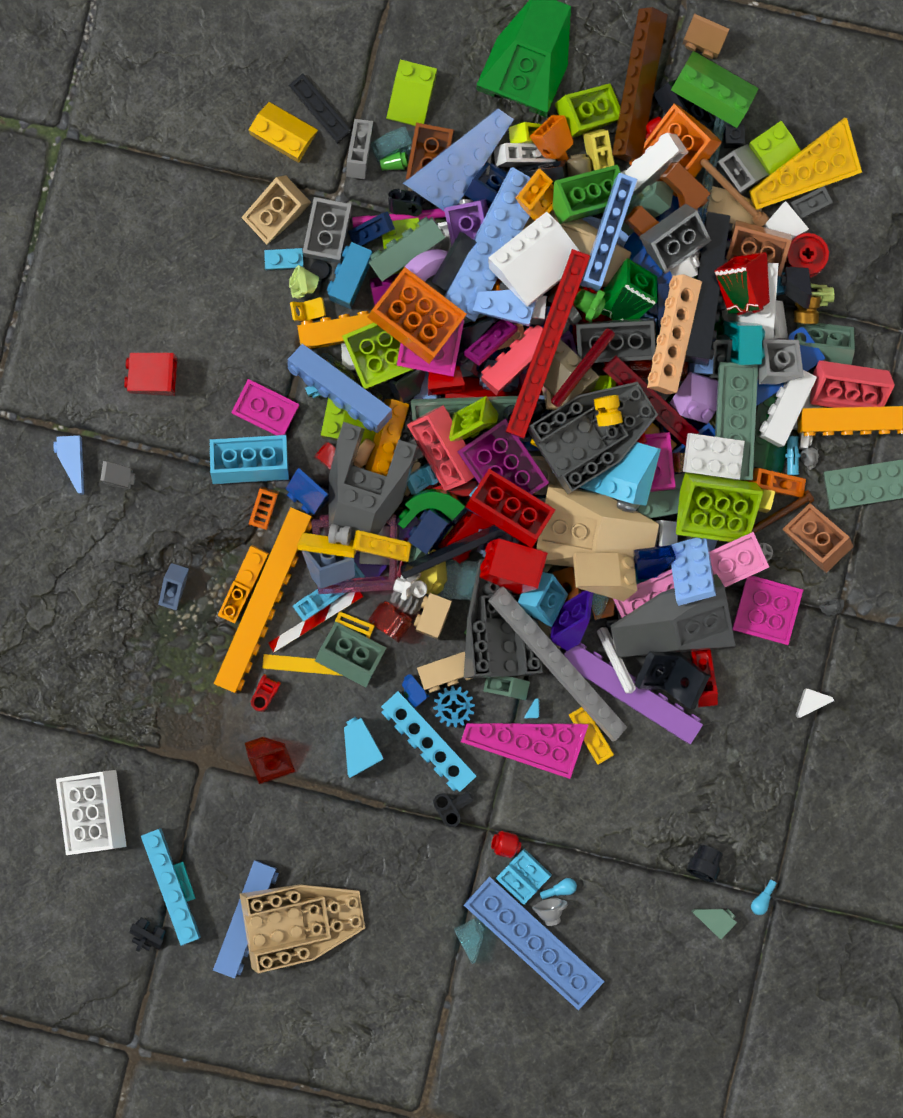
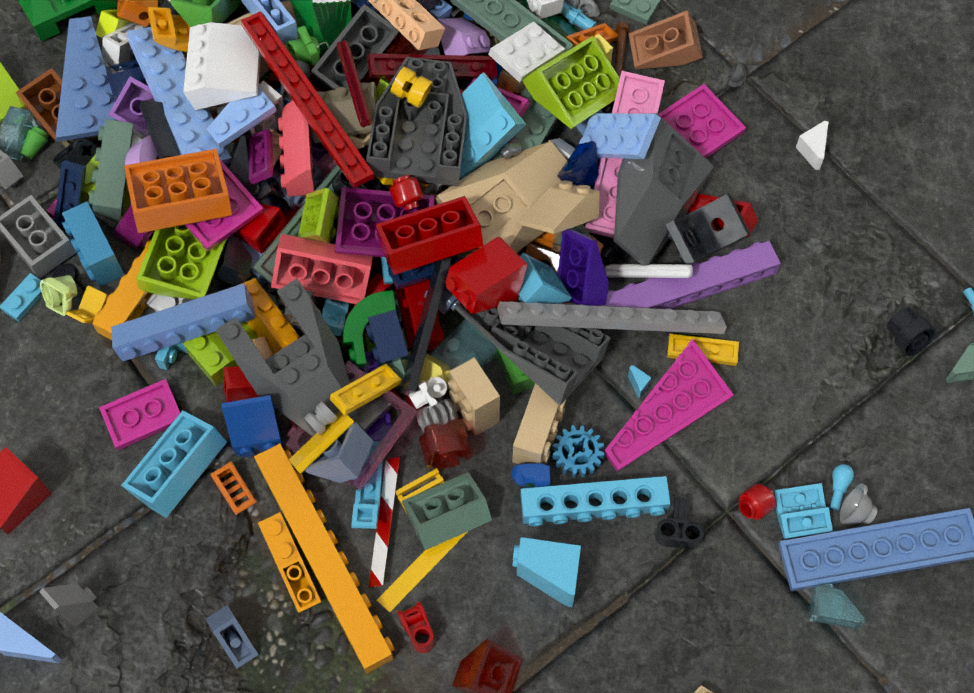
camera: 55 degrees left, 20 degrees down
sand green slope [483,677,530,700] -> none
none -> red head [390,175,424,211]

